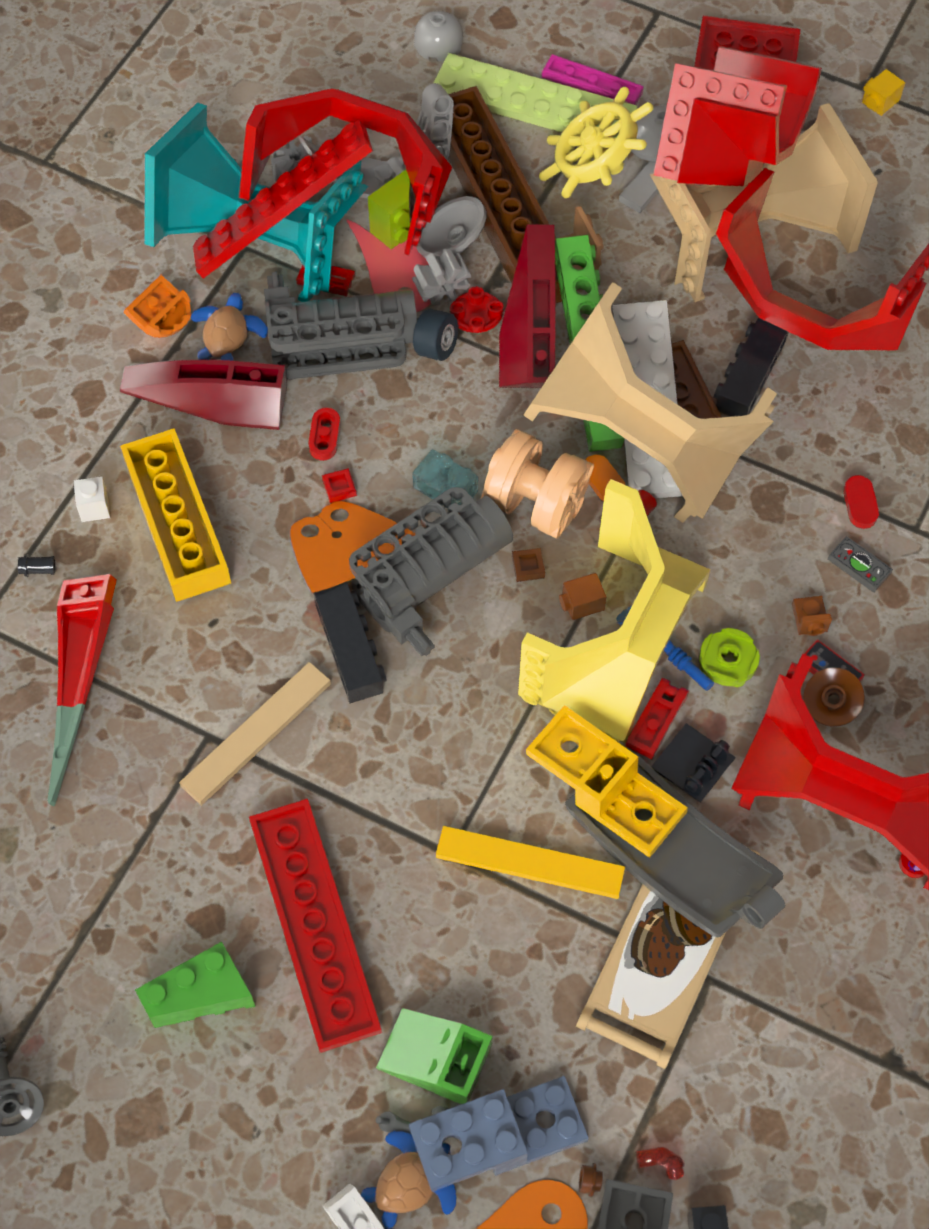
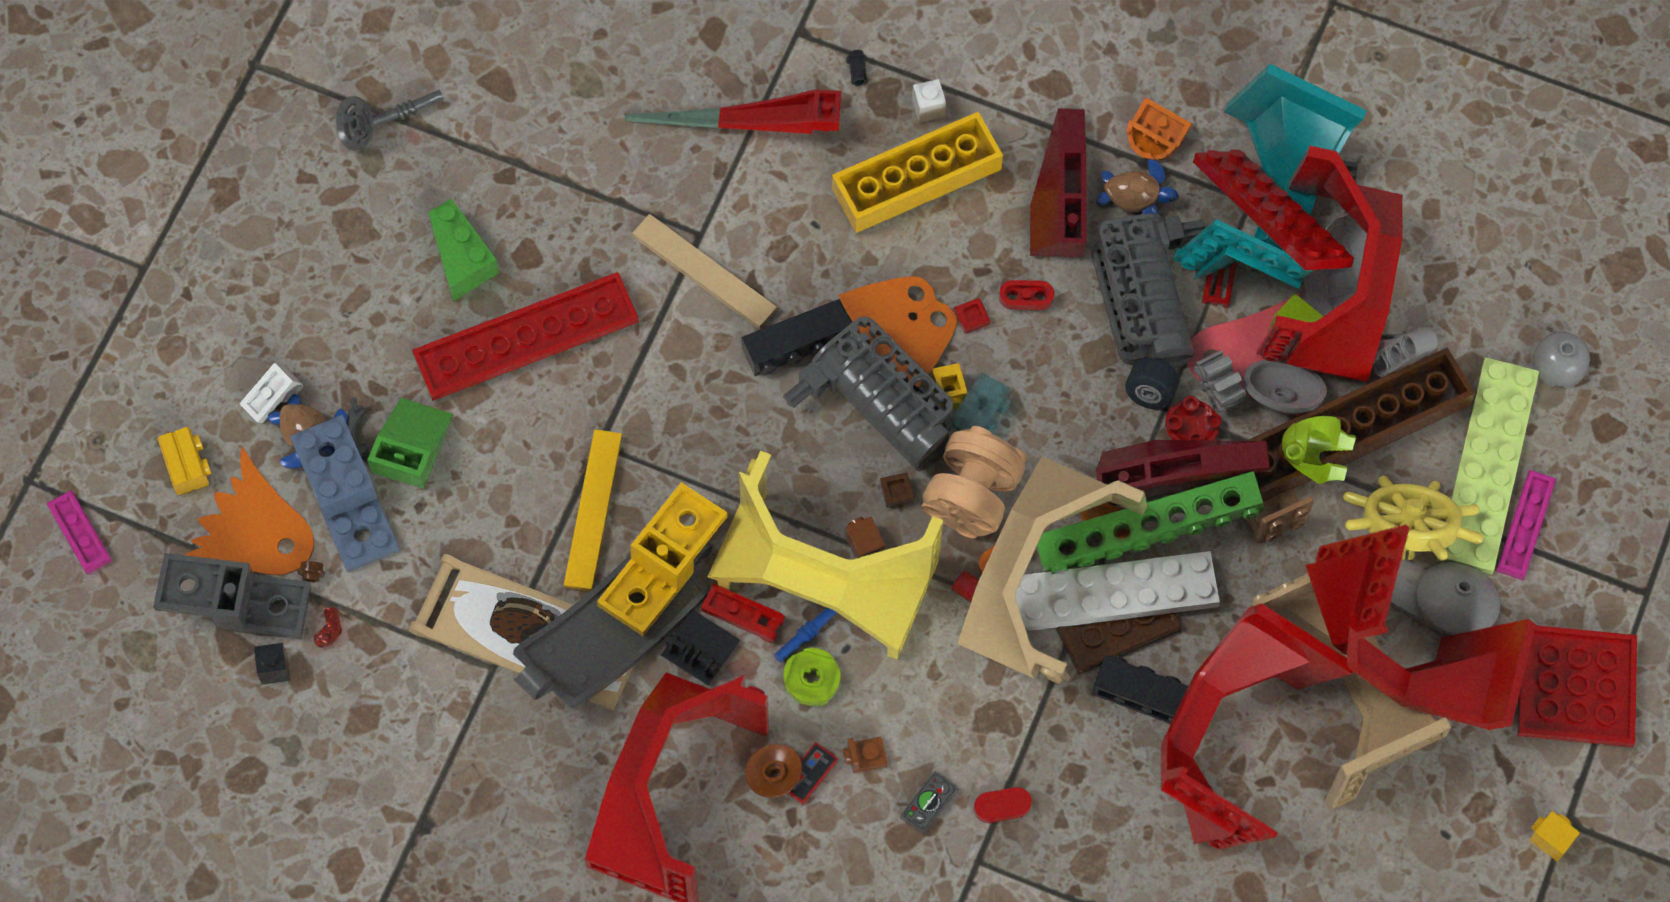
camera: 85 degrees right, 5 degrees up
none -> yellow brick [932,363,967,410]
none -> lime piece [1282,416,1356,484]

